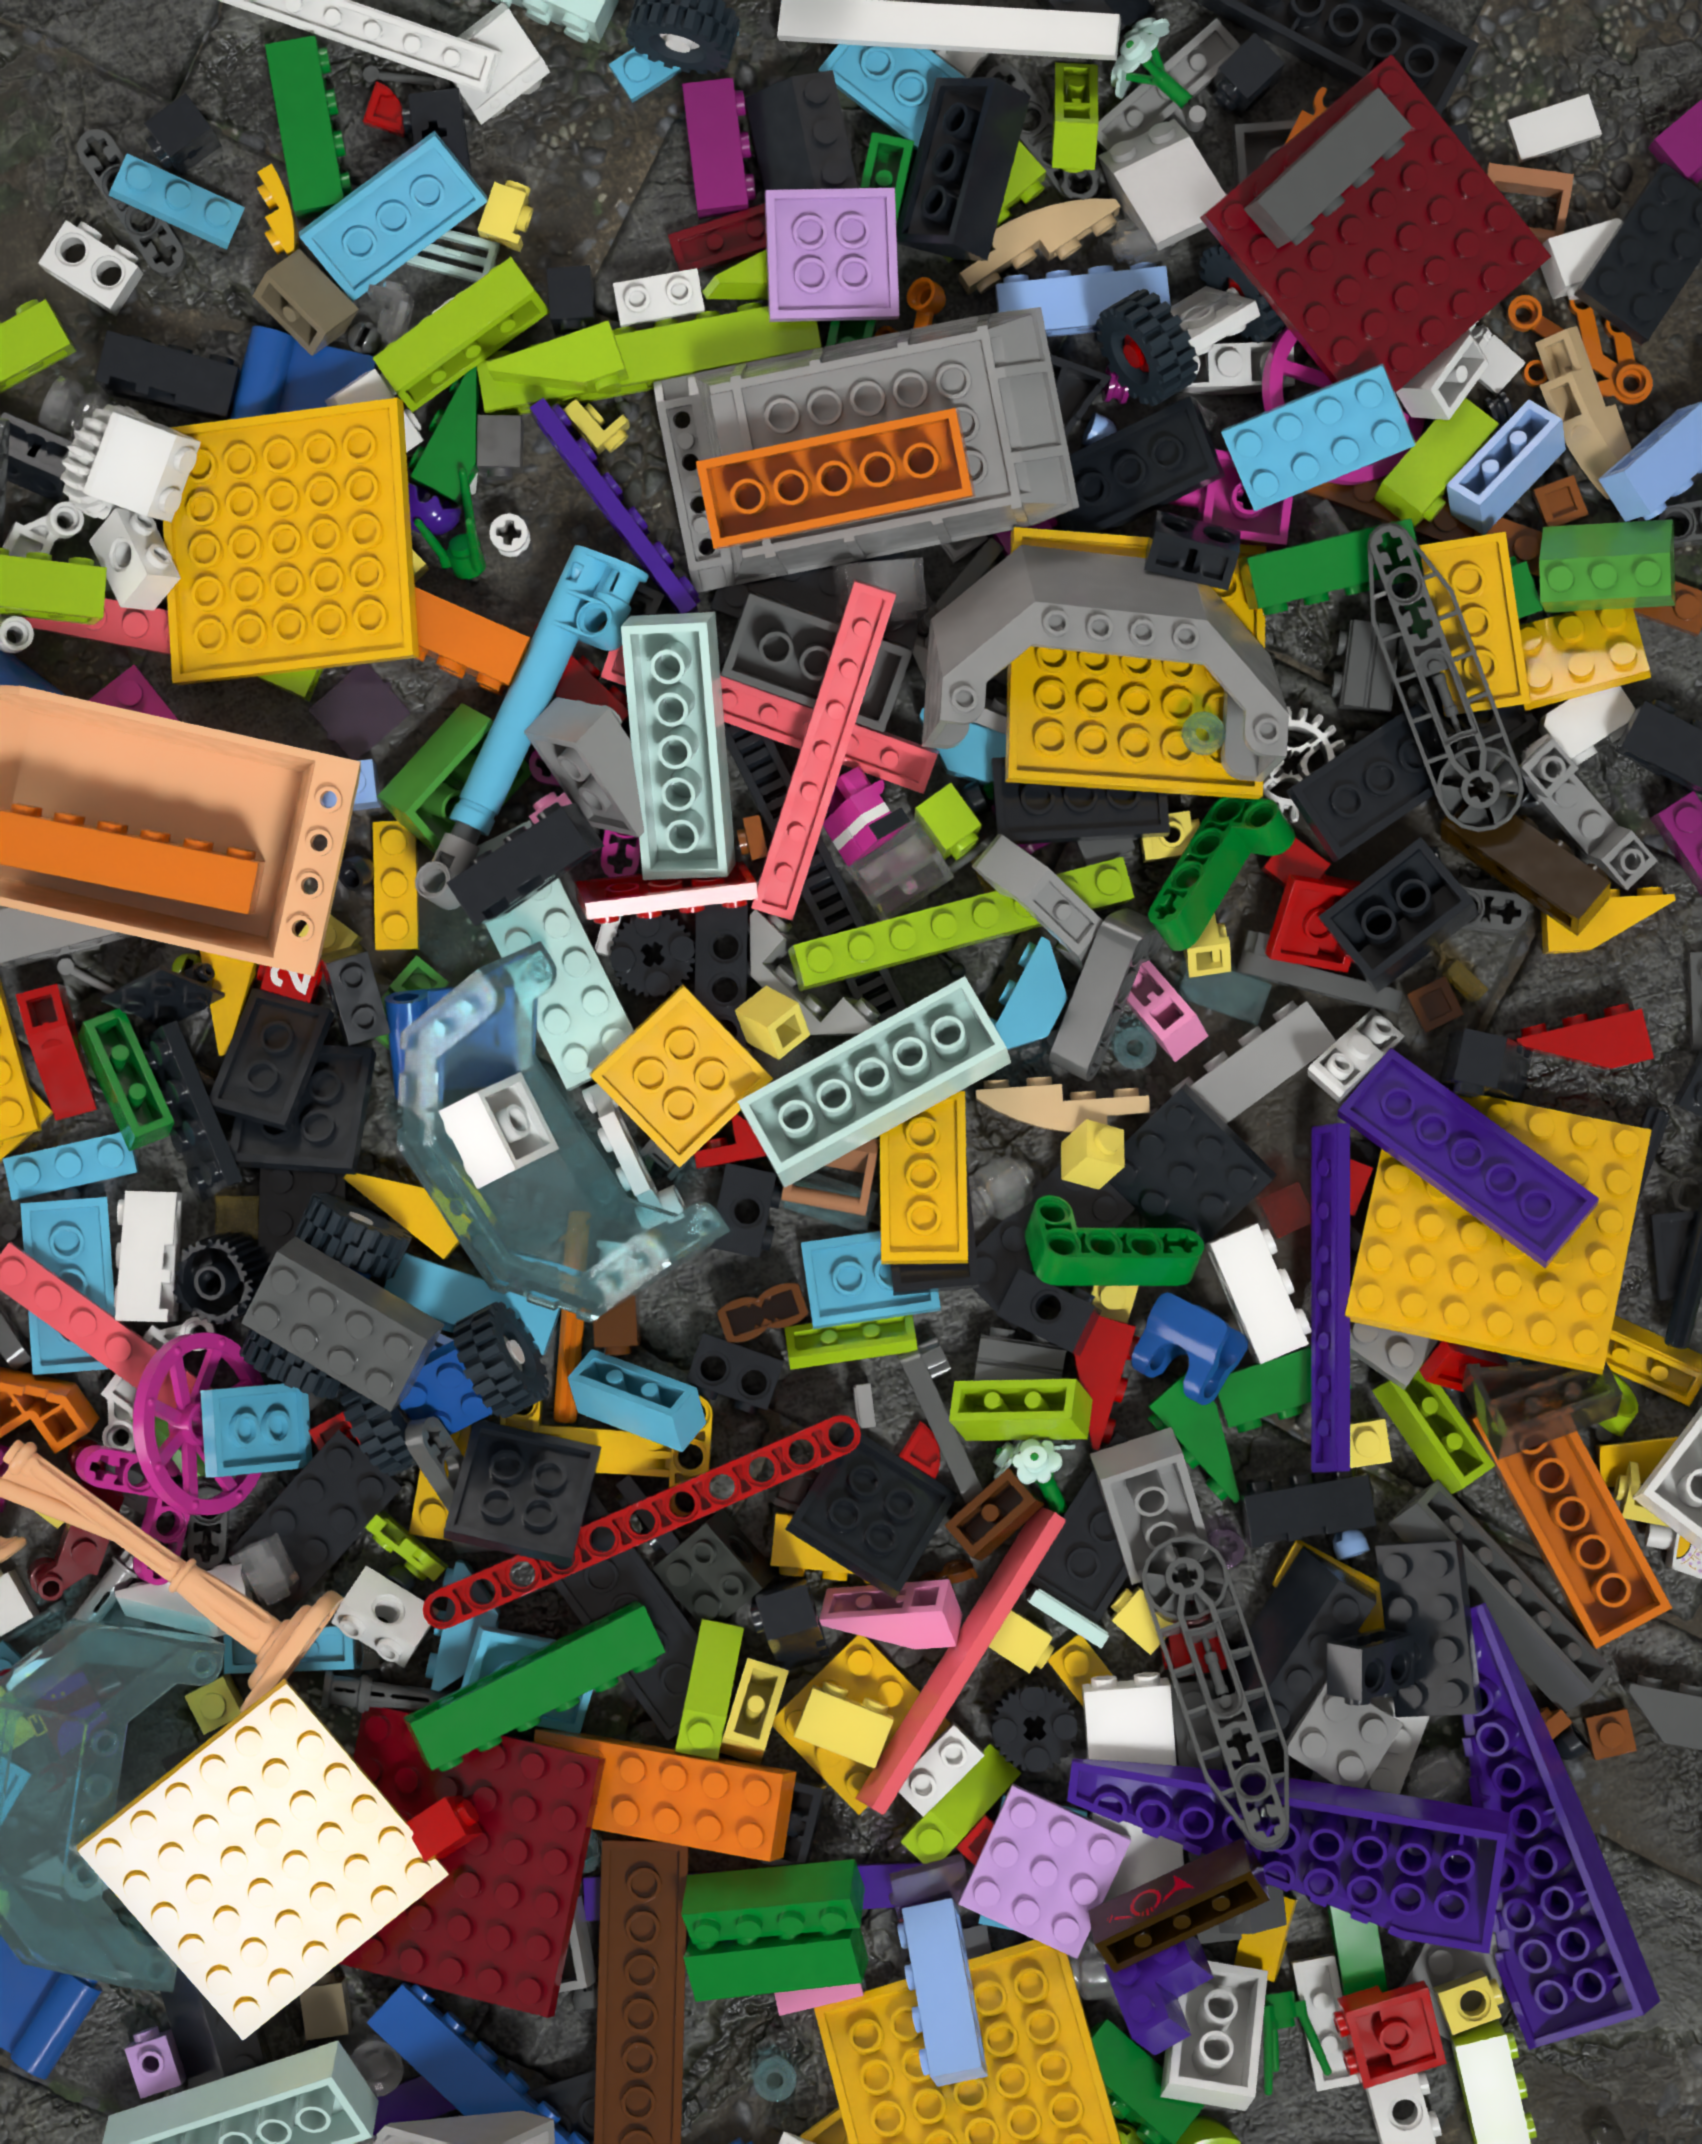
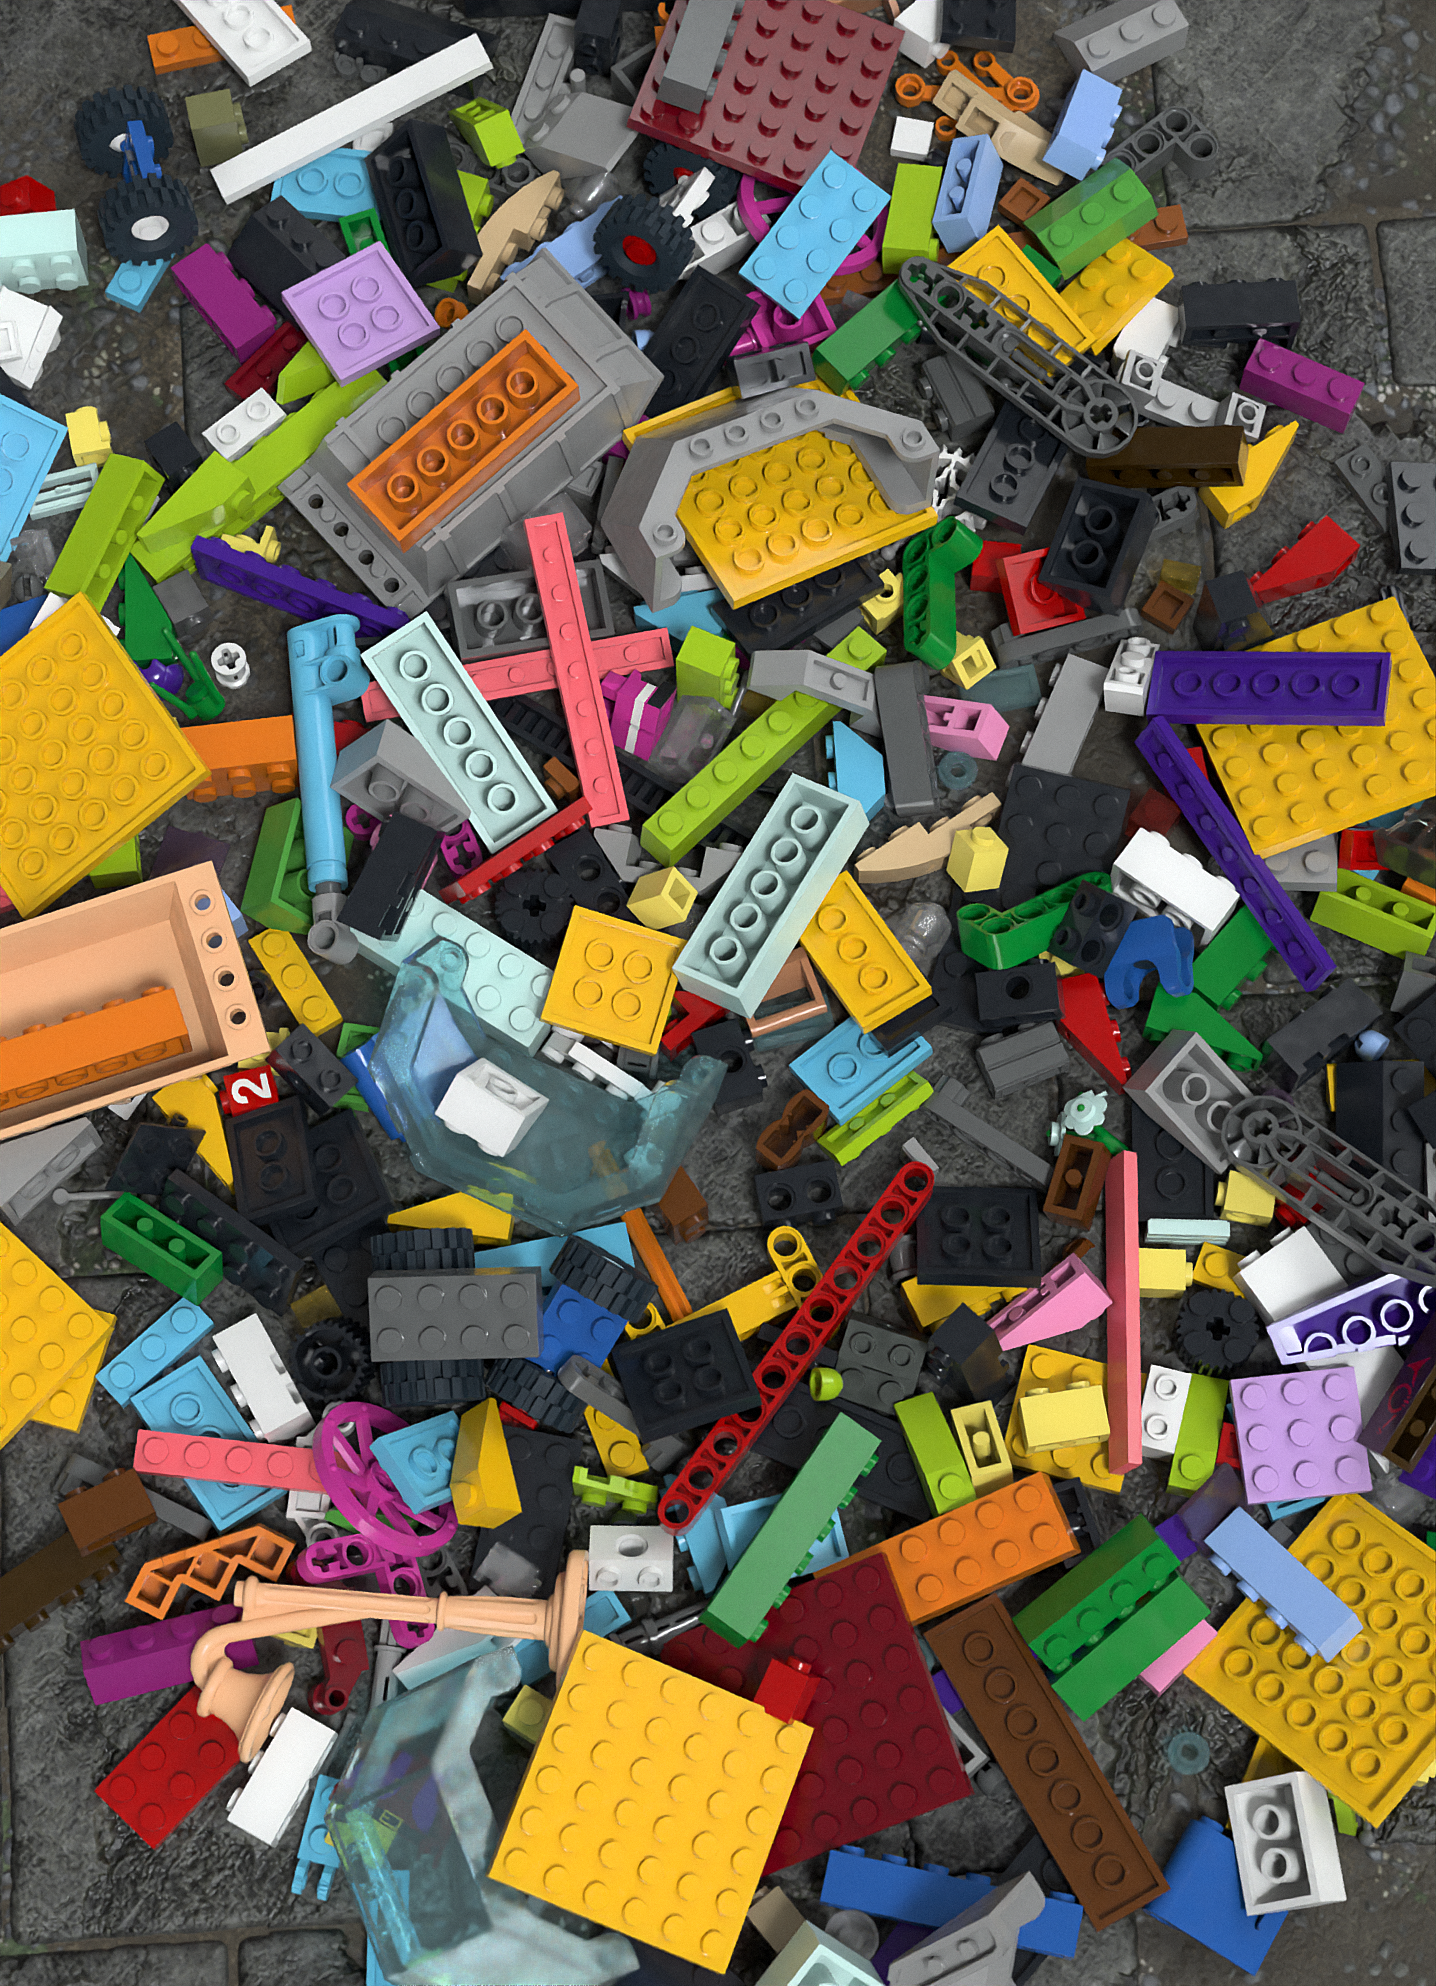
camera: 30 degrees left, 15 degrees down
red slope [16,984,98,1121] -> none
medium azure brick [567,1349,706,1452] -> none
white tile [595,916,623,957] -> none
red tile [898,1421,941,1479] -> none
lime brick [949,1379,1093,1441] -> none
light aqua plant [1111,17,1193,109] -> none
clear light blue plate [1182,712,1225,755] -> none
light yellow brick [1350,1417,1392,1468] -> none
white hinge [1396,321,1492,420] -> none
none -> yellow slope [450,1397,522,1529]
none -> lime hinge [809,1367,843,1401]
none -> black brick [1046,879,1139,978]

